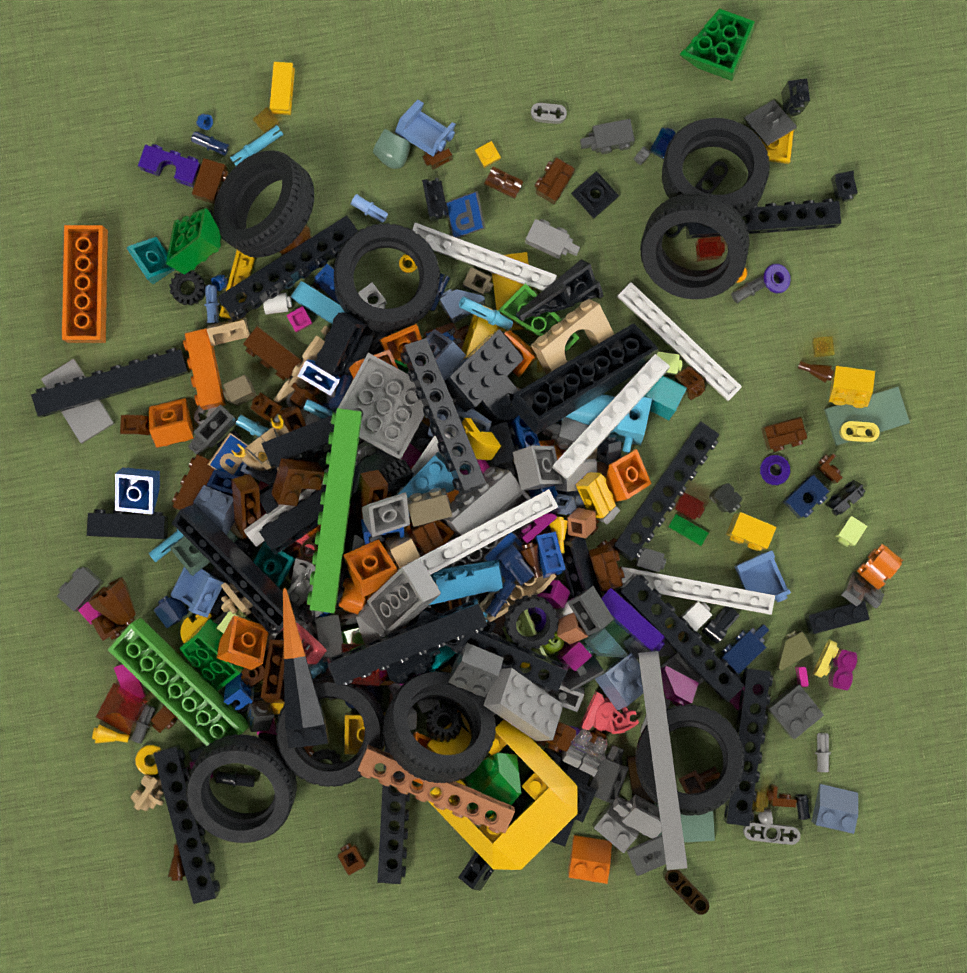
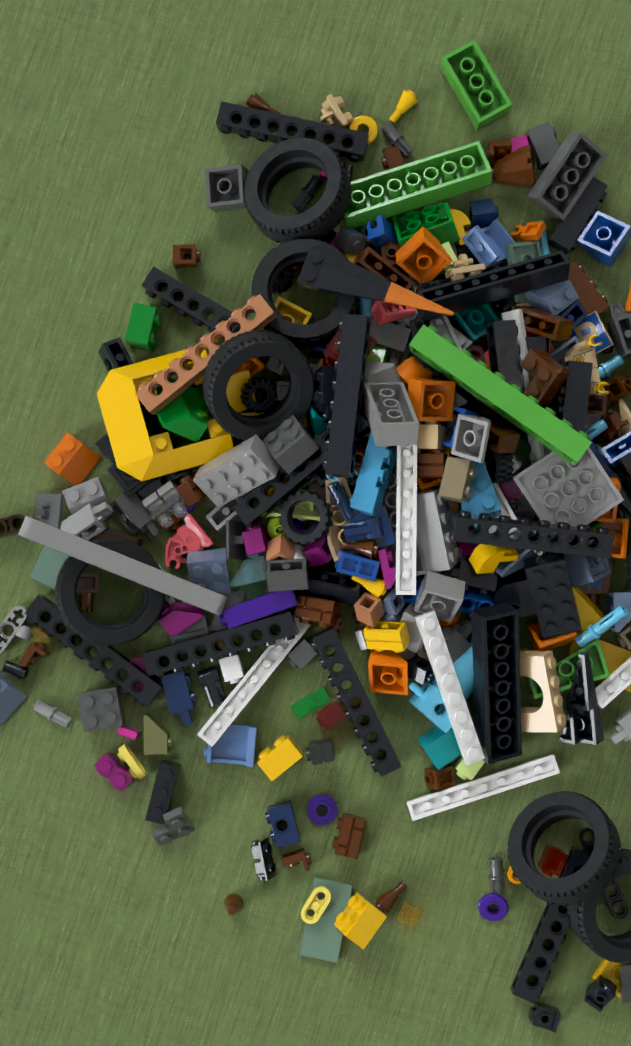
camera: 120 degrees right, 0 degrees up
clear red slope [96,683,148,735] -> none
dark pink tile [114,664,146,703] -> none
yellowish green brick [835,516,867,547] -> none
orange brick [857,544,903,590] -> none
none -> green brick [125,302,163,352]
none -> dark grey brick [205,164,249,212]
none -> reddish brown cone [224,894,244,915]
none -> bright green brick [440,40,512,131]
none -> orange plate [510,221,546,242]
none -> dark grey brick [527,132,608,220]
none -> black brick [584,974,617,1012]

